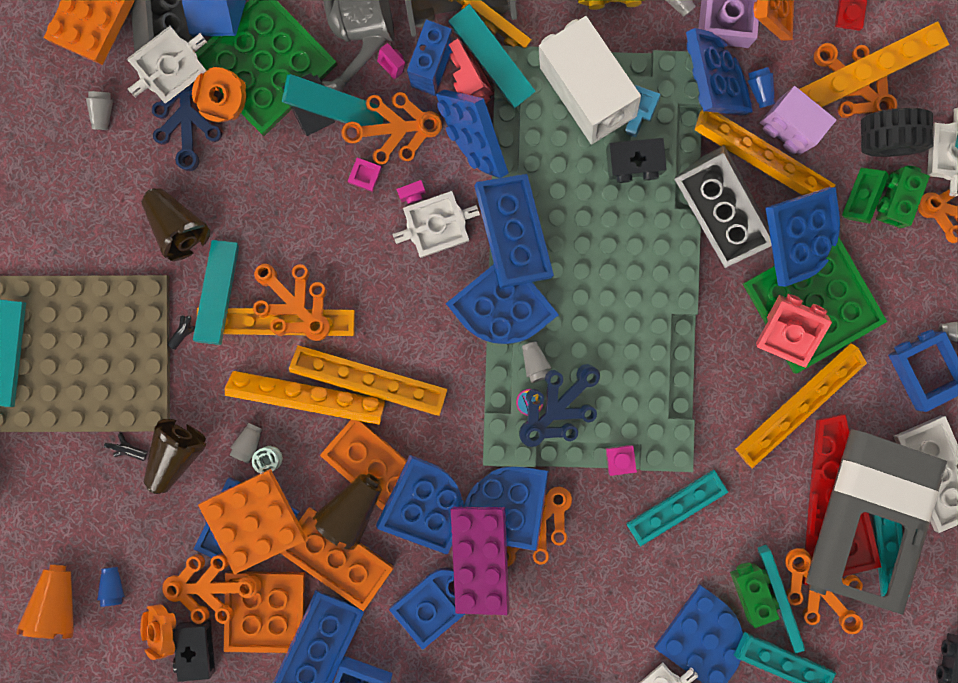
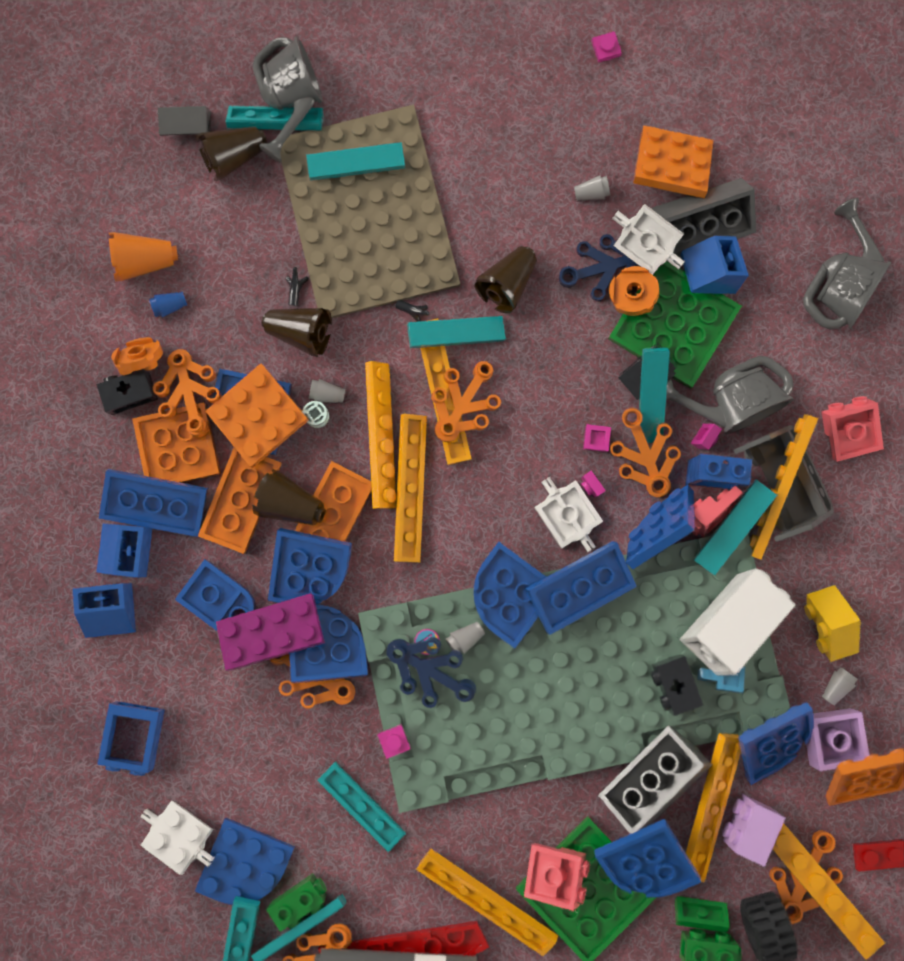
camera: 85 degrees right, 5 degrees down
blue cone [747,67,775,108] -> none

